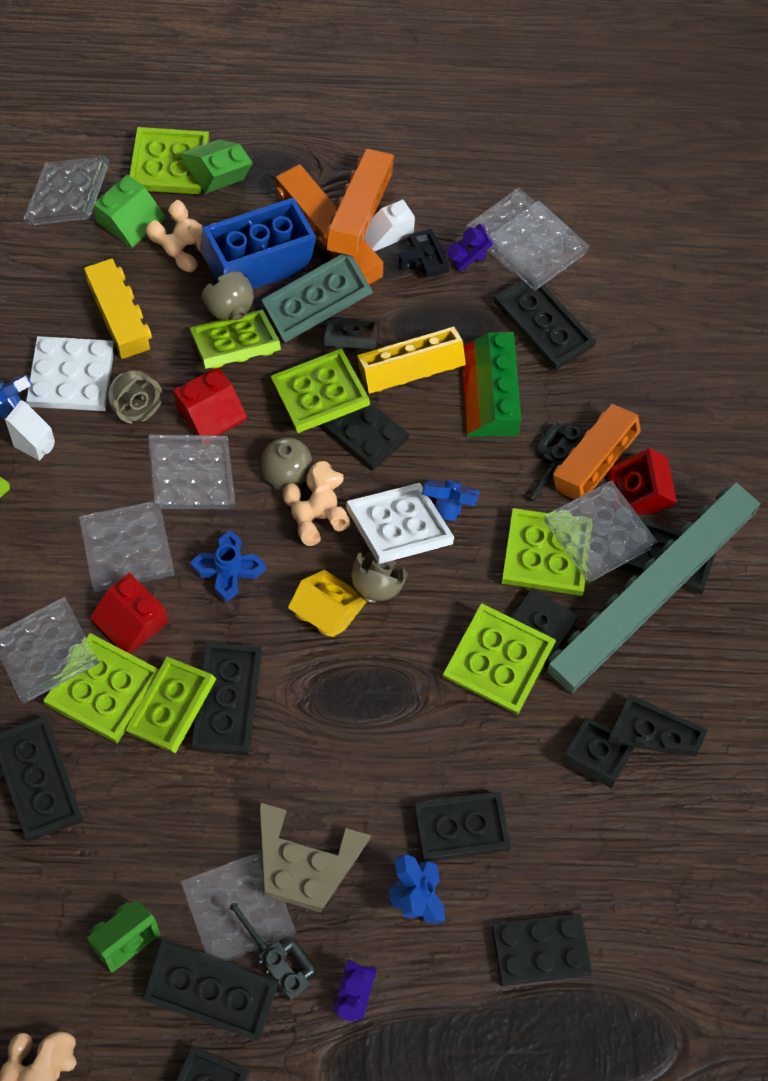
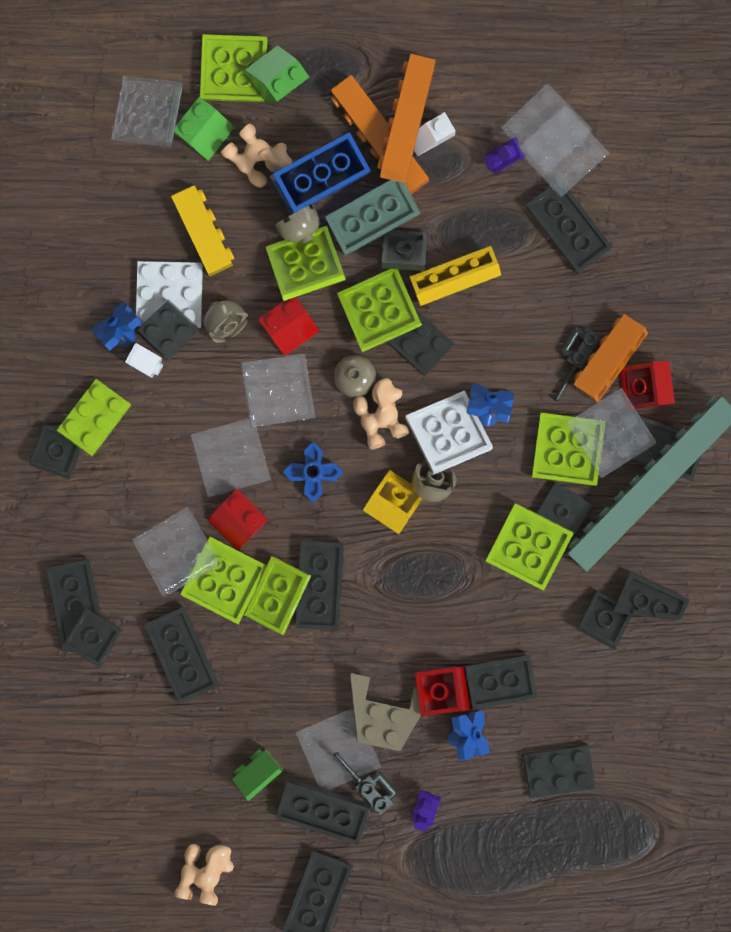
camera: 10 degrees right, 25 degrees up
black hinge [398,229,450,278] -> none
green slope [462,332,521,437] -> none
none -> pearl dark grey plate [138,299,199,360]
none -> red slope [415,667,470,716]

